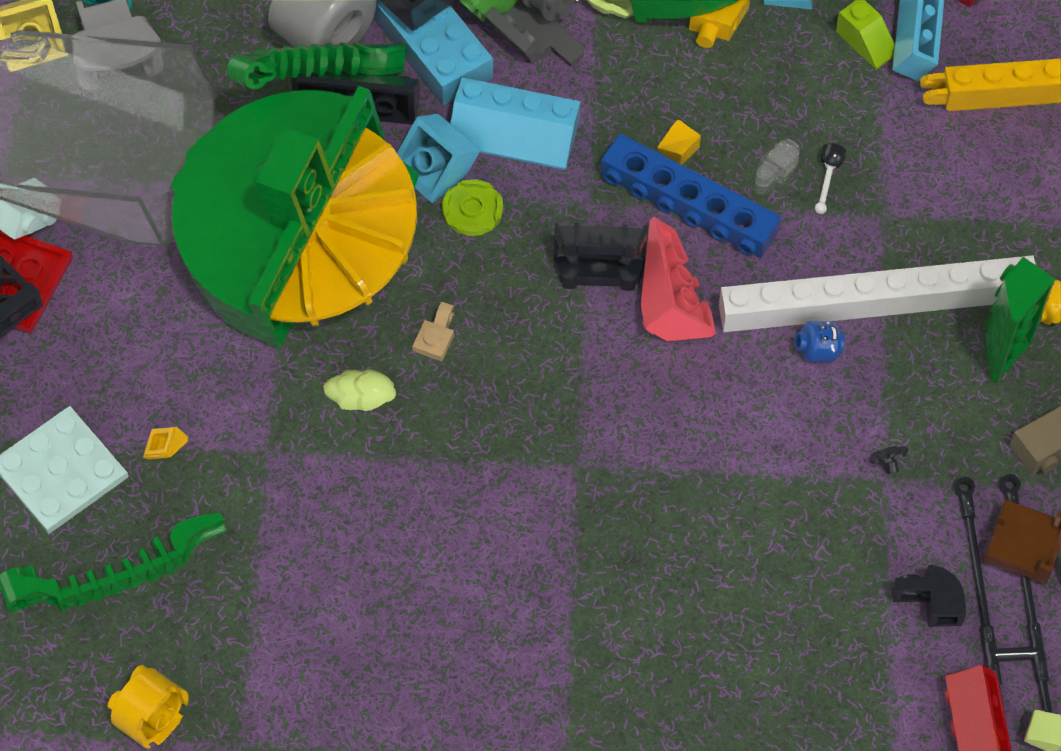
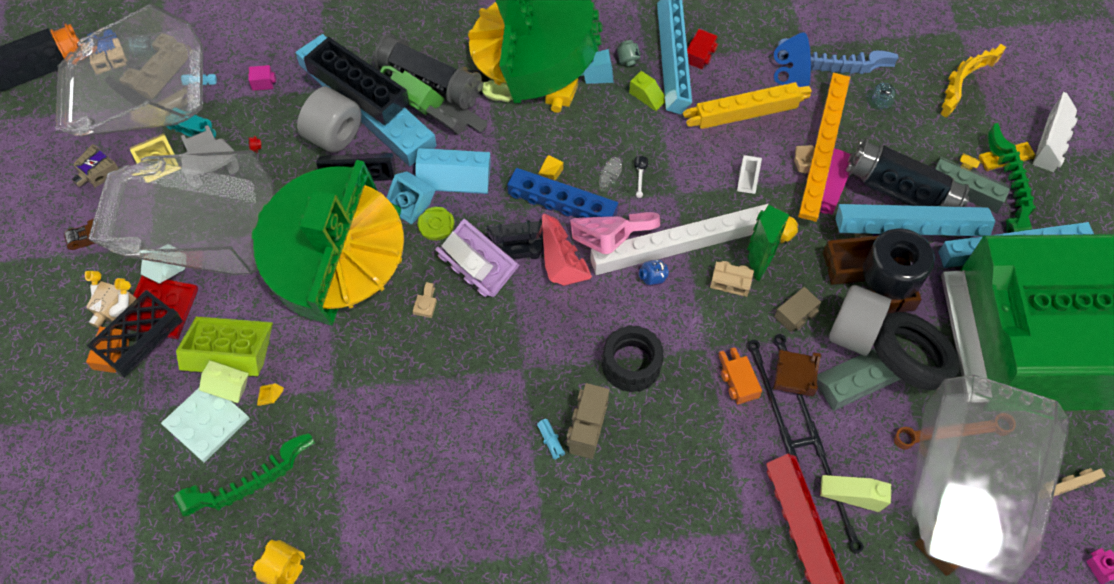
camera: 10 degrees left, 0 degrees up
green piece [227,42,407,90] -> none
yellowish green arm [323,369,396,411] -> none
black plant [869,446,908,474] -> none
black brick [892,565,966,627] -> none
none -> lime slope [176,316,273,376]
none -> yellowish green brick [199,360,249,403]
none -> red plate [248,135,261,153]
none -> lavender bracket [435,219,520,297]
none -> white slope [442,232,494,281]
none -> medium azure axle [537,419,565,459]
none -> dark tan piece [566,383,610,459]
none -> bright pink piece [570,212,660,254]
none -> black tyre [602,325,664,392]
none -> tan brick [710,261,754,297]
none -> orange hinge [719,347,762,405]
none -> white slope [737,155,762,194]

